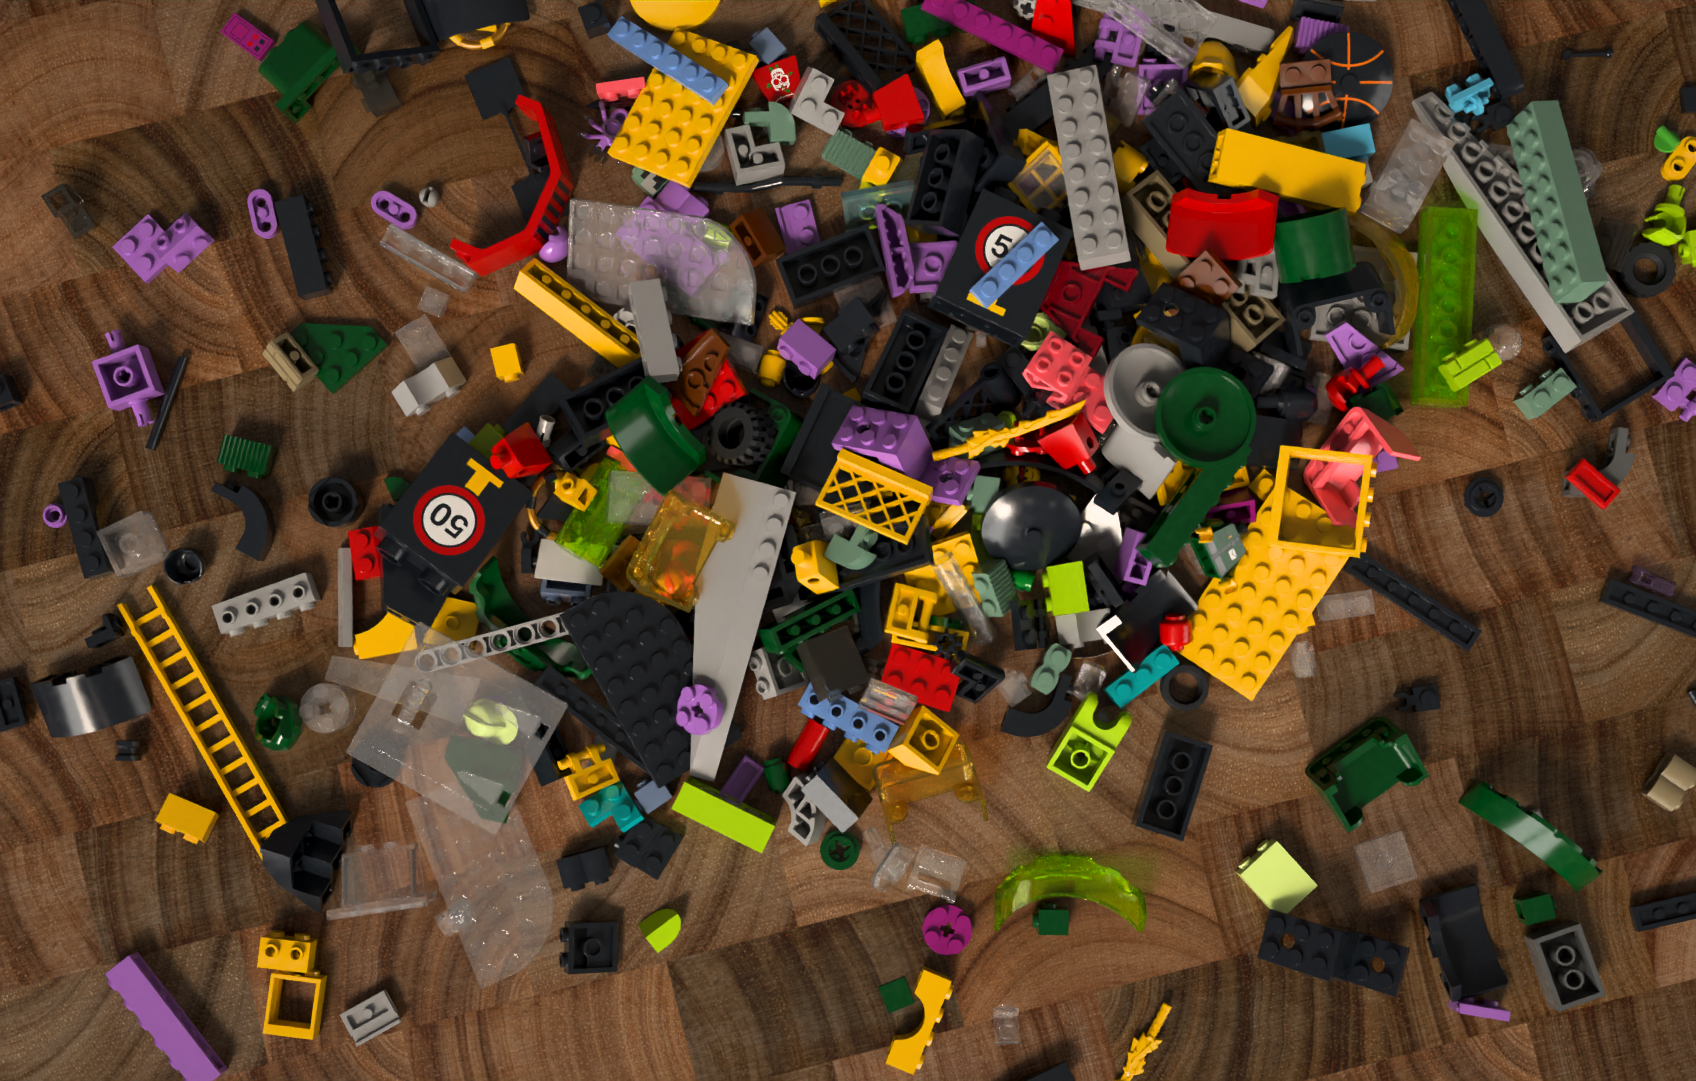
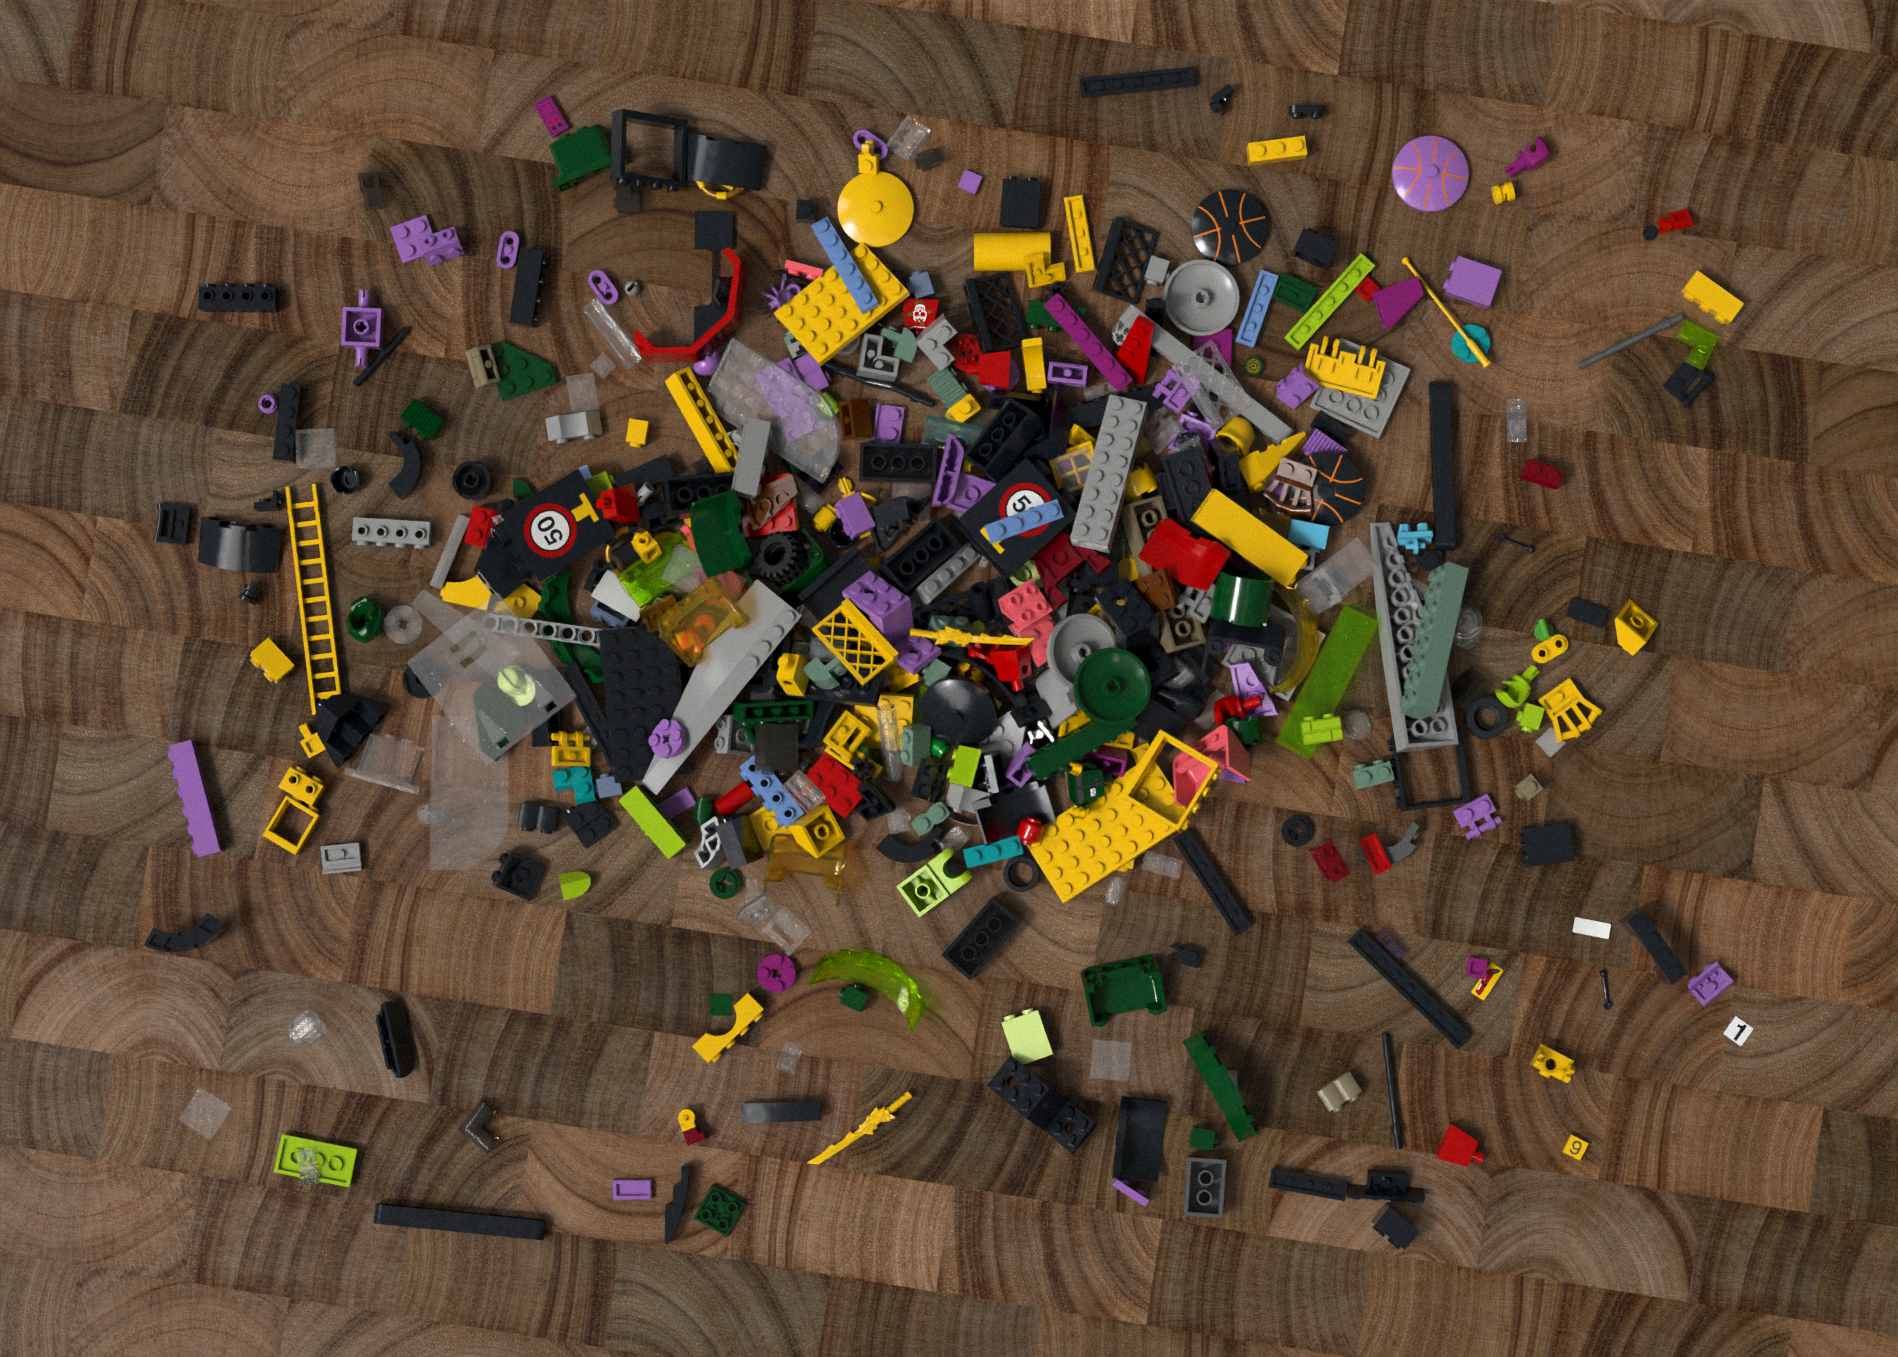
camera: 25 degrees right, 0 degrees up
none -> yellow plate [299,723,326,758]
none -> dark red door [1308,840,1351,883]

